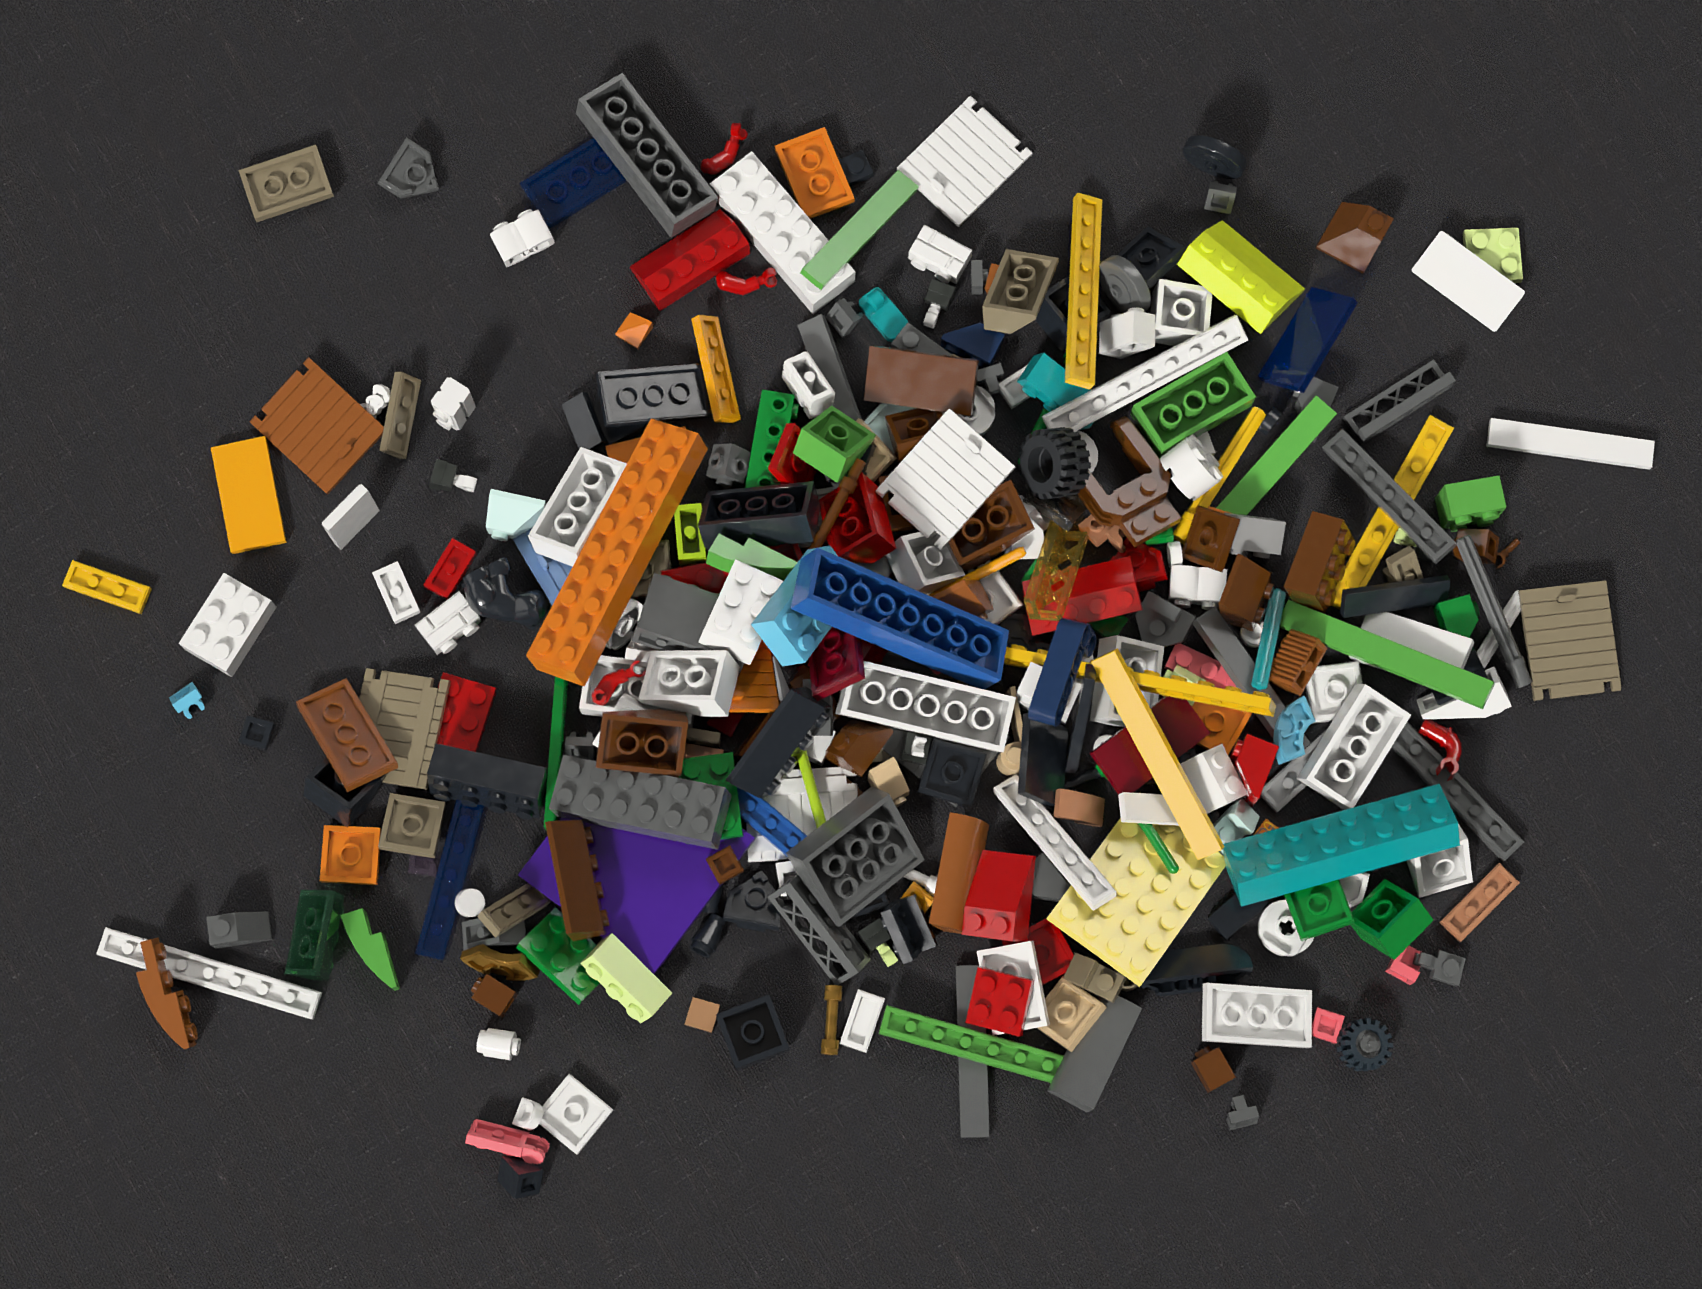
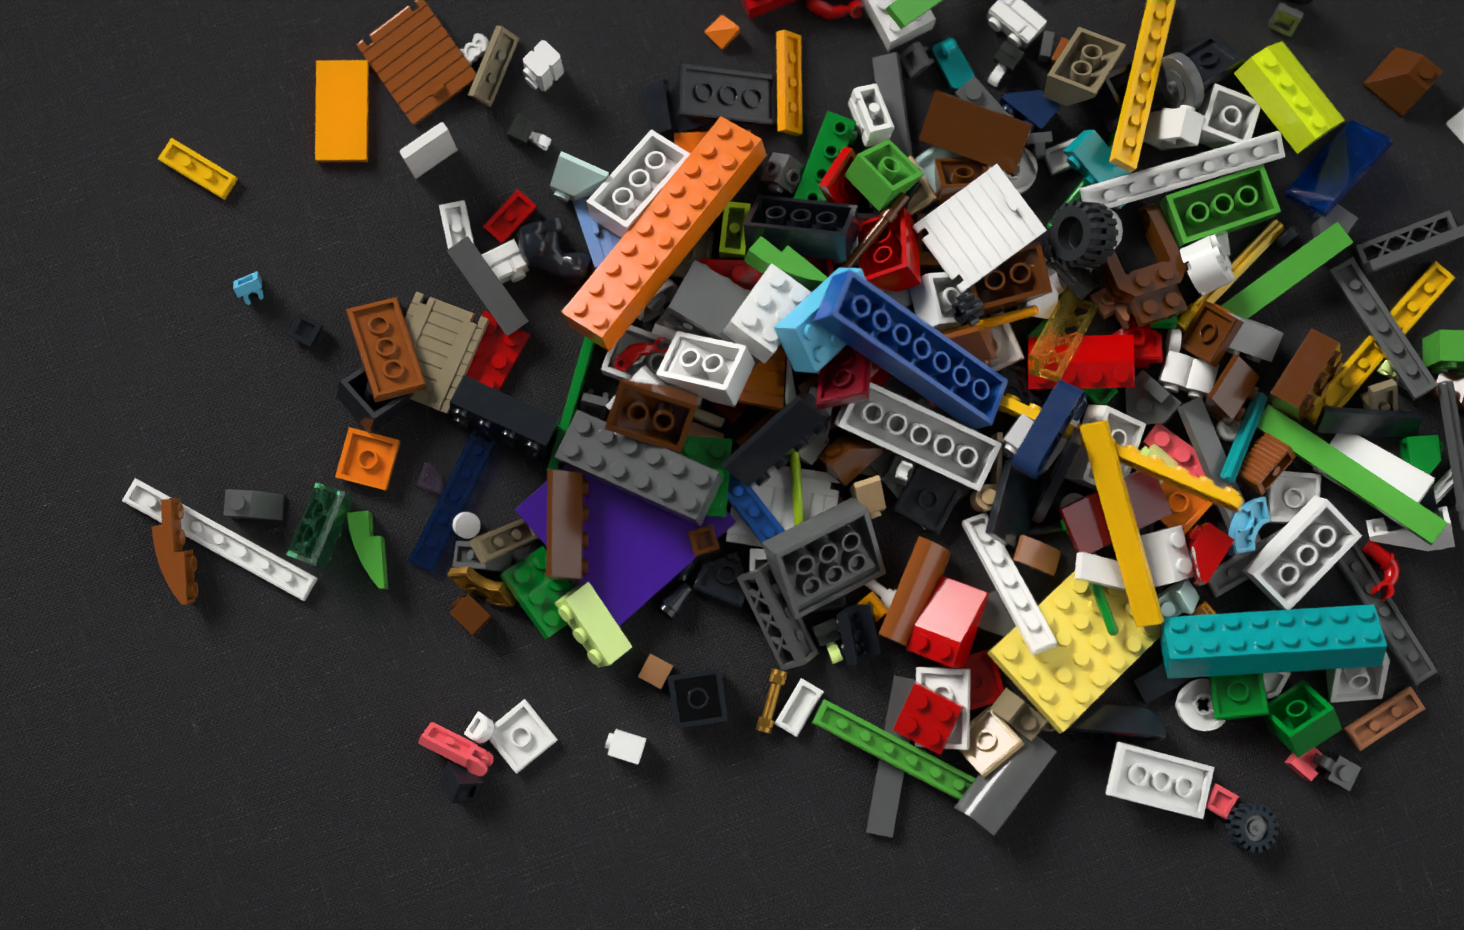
camera: 10 degrees right, 5 degrees up
white brick [179,573,276,677] -> none
dark tan plate [378,793,446,858] -> none
white brick [477,1028,521,1060] -> none
reddish brown brick [1191,1046,1236,1093] -> none
dark grey tile [1226,1095,1259,1130] -> none
none -> dark grey tile [446,236,529,336]
none -> white brick [605,729,647,764]
none -> black gear [951,293,985,326]

